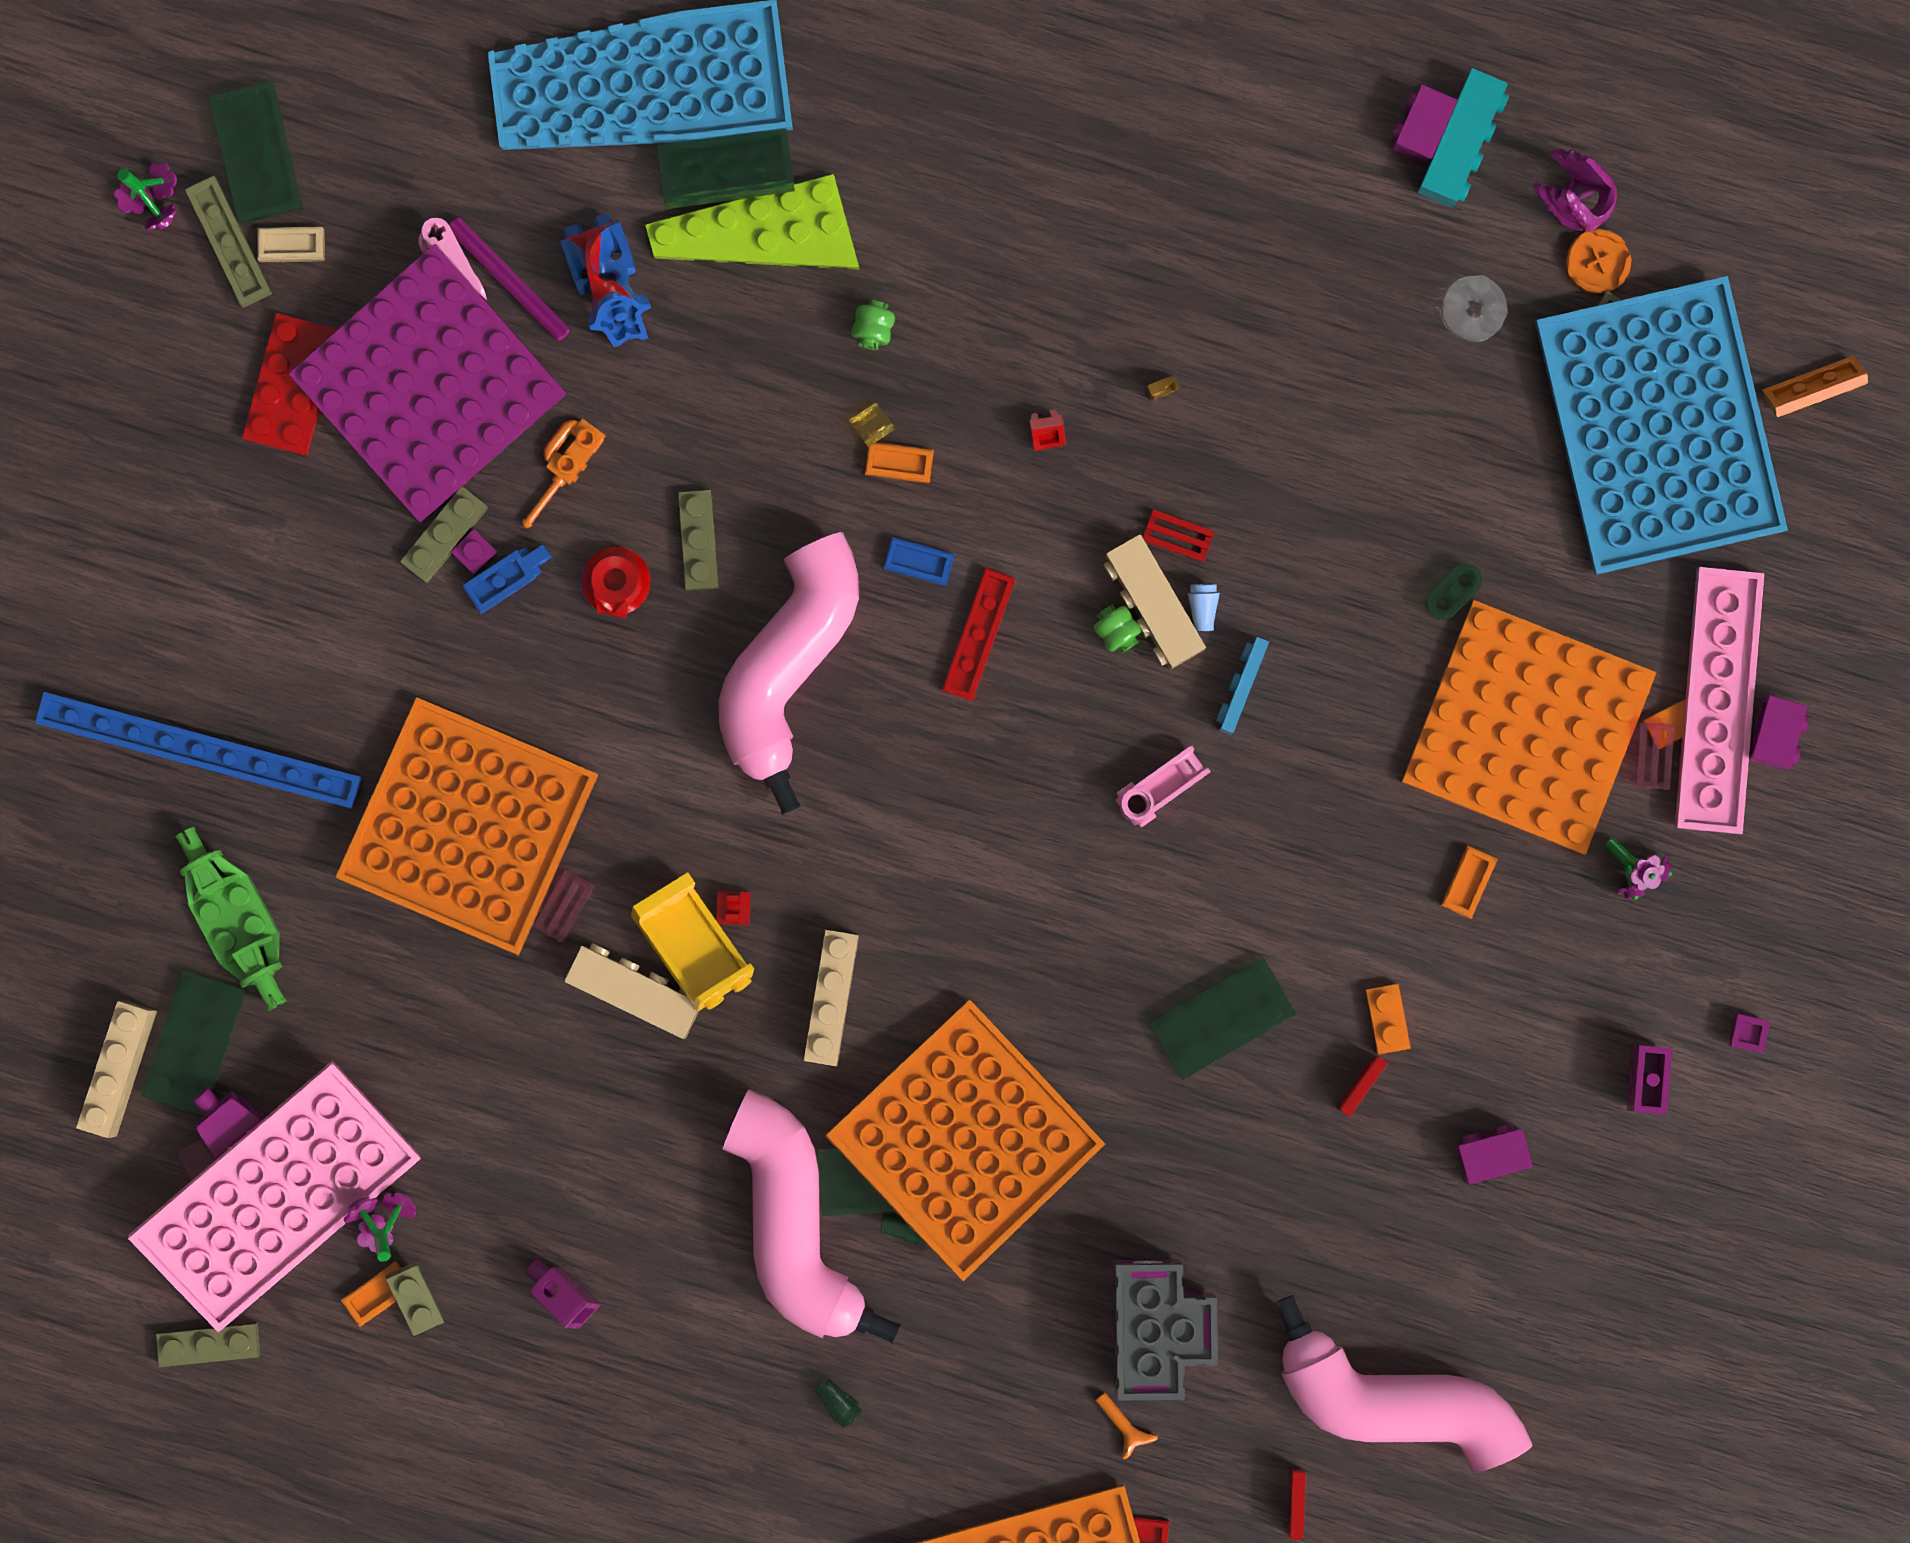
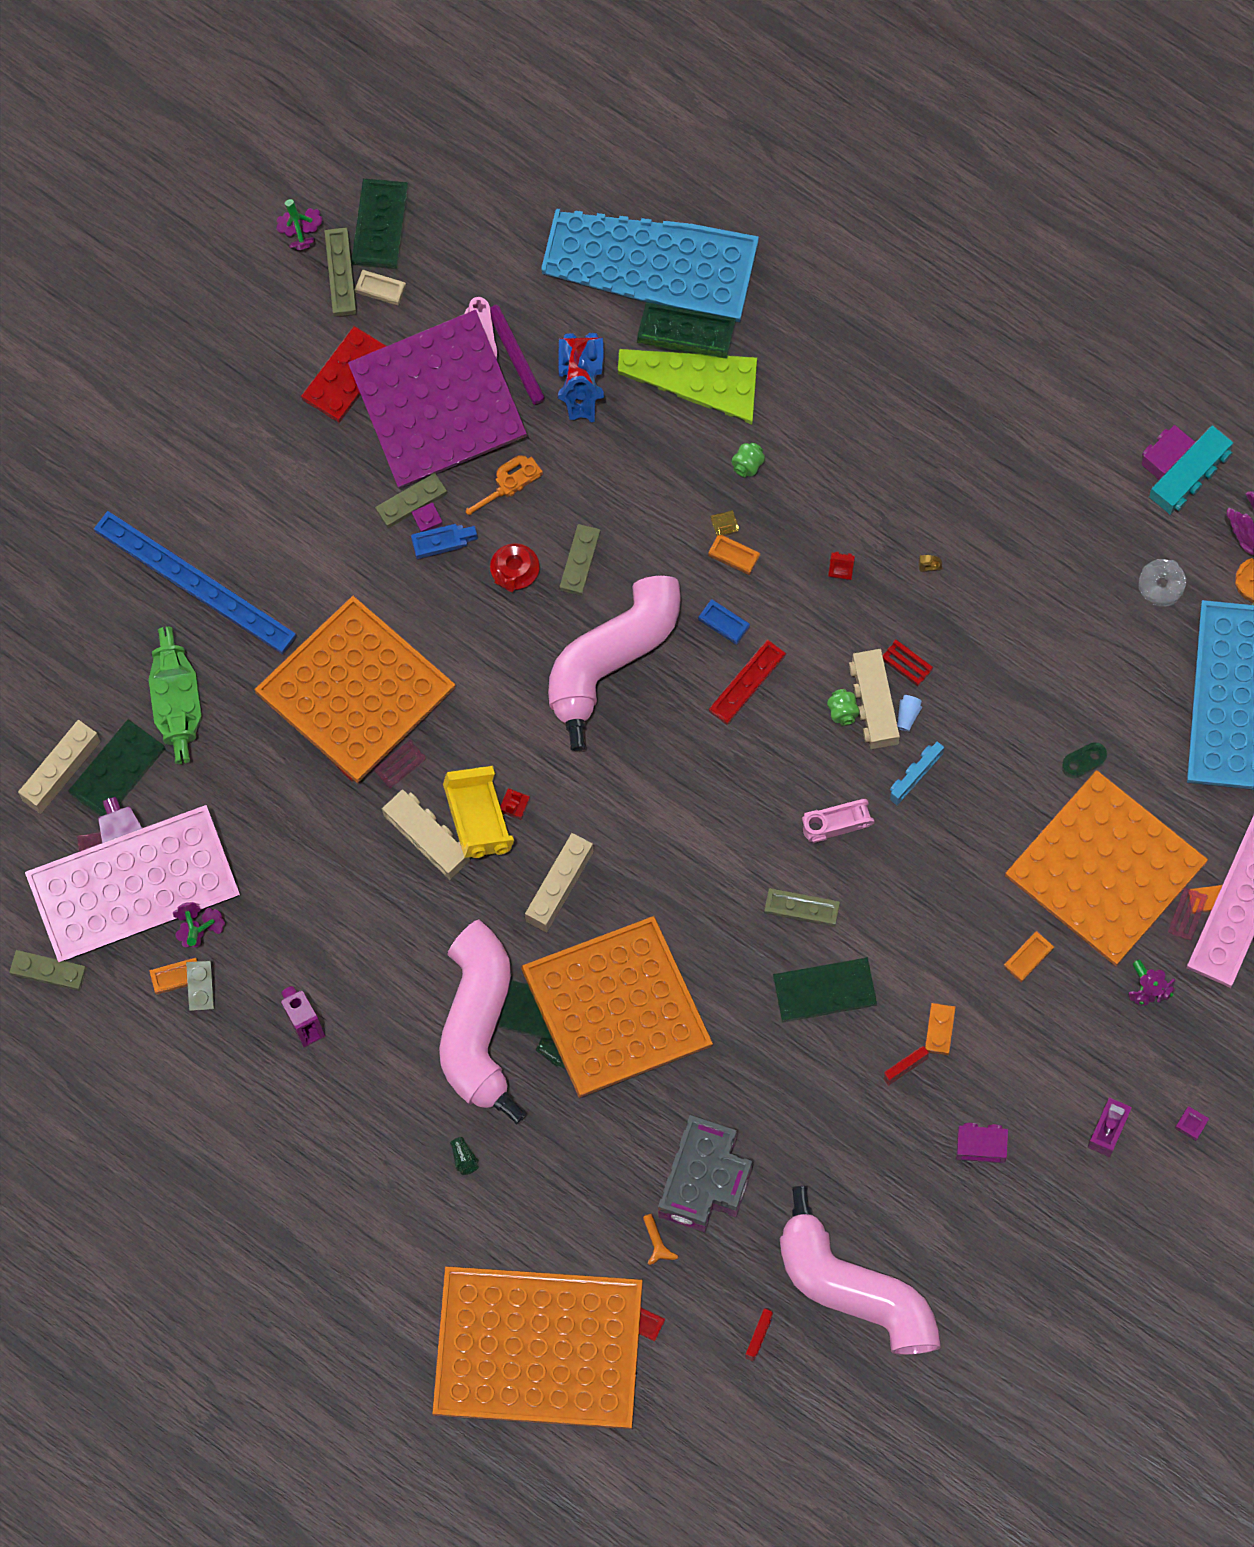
camera: 25 degrees right, 15 degrees down
none -> olive plate [764,888,840,927]

